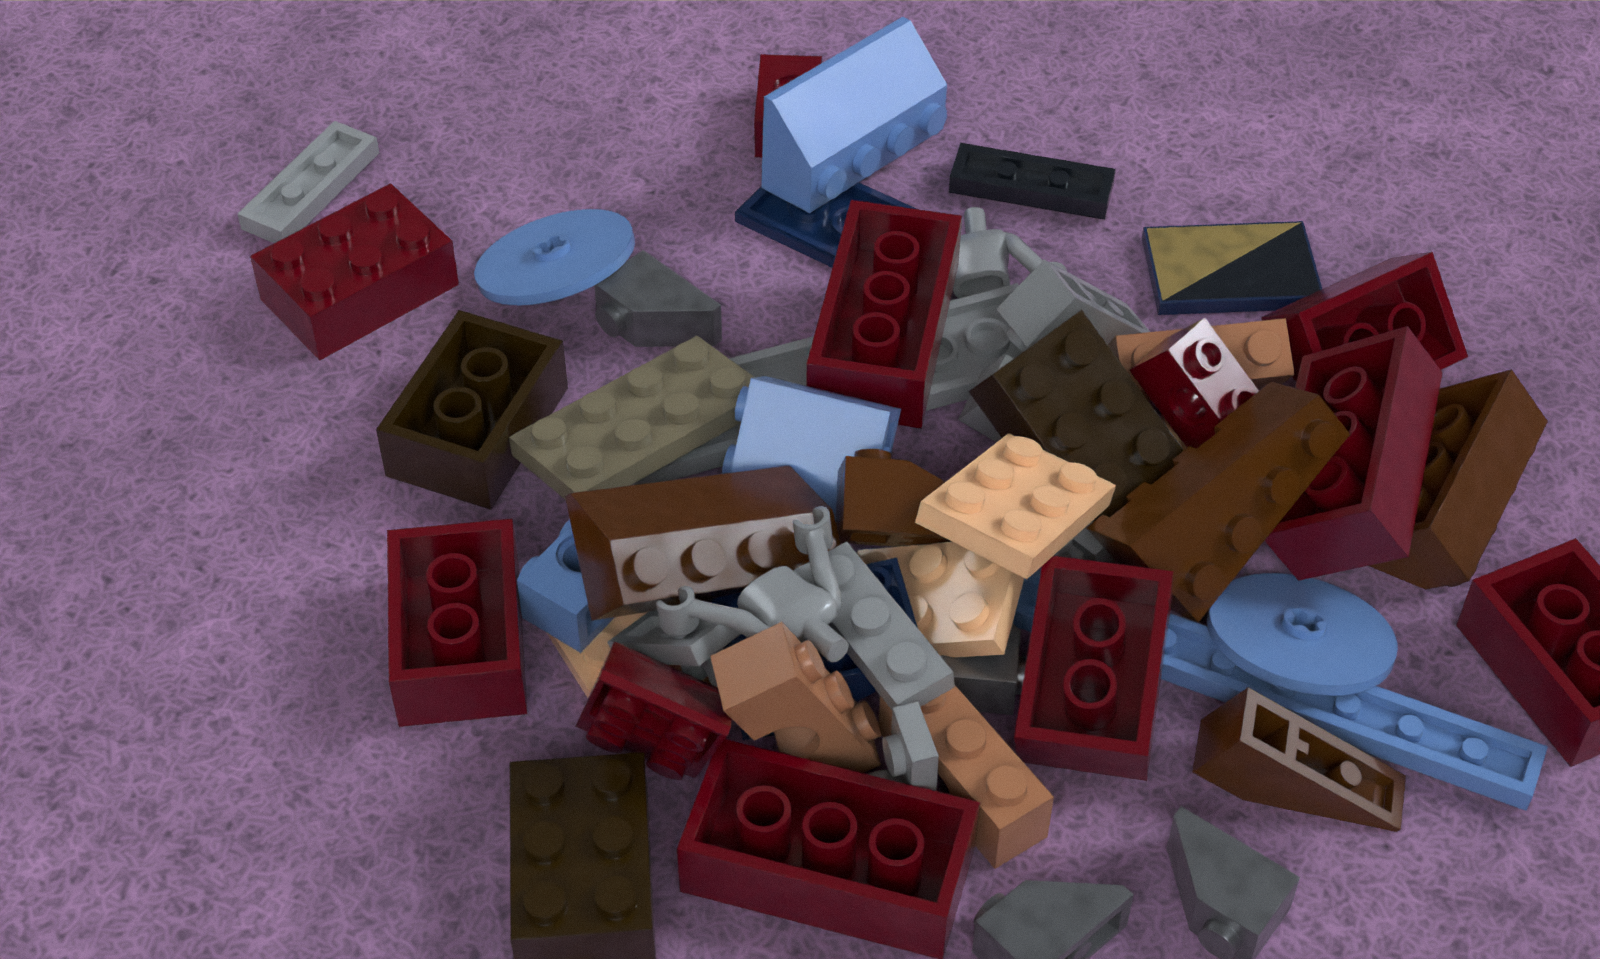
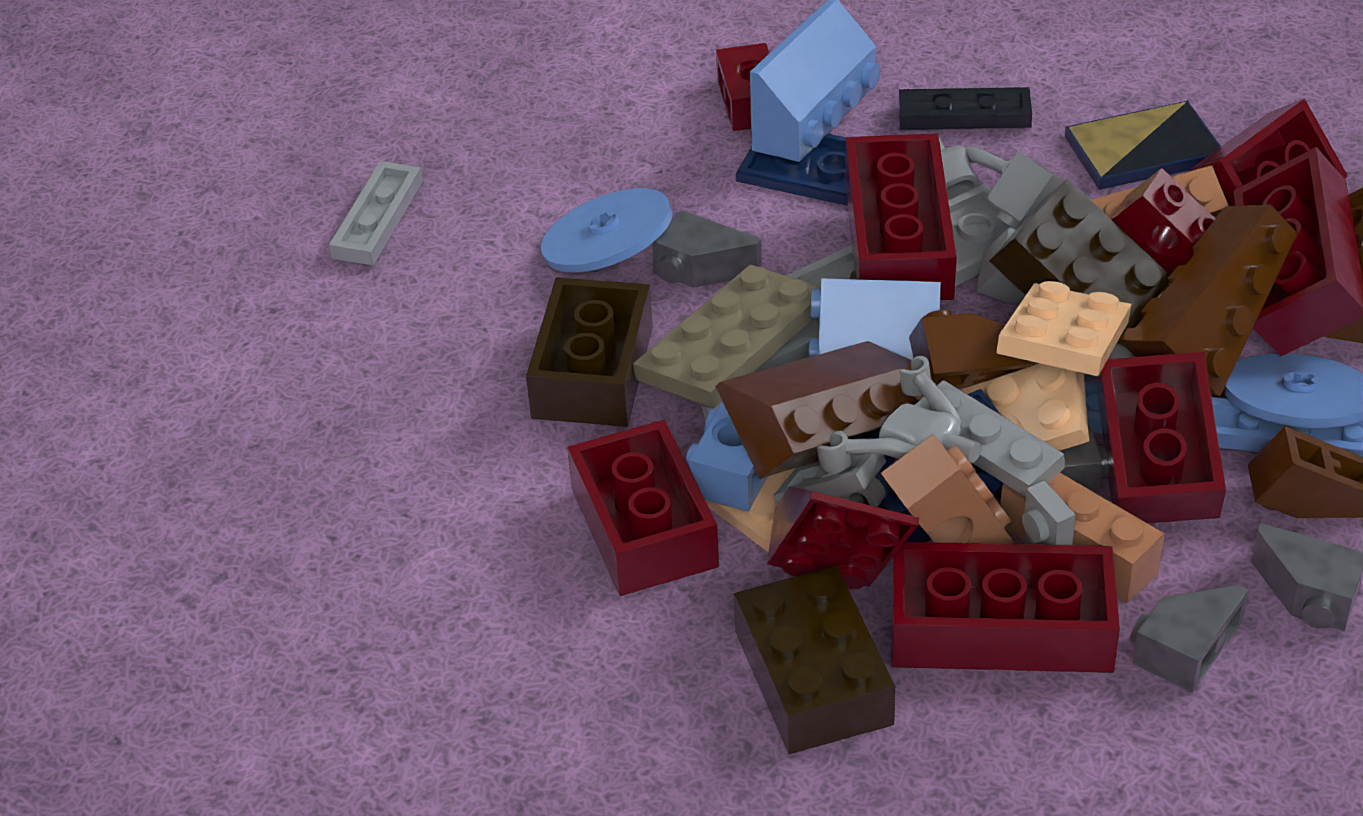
camera: 10 degrees left, 5 degrees down
dark red brick [250,183,459,361] -> none

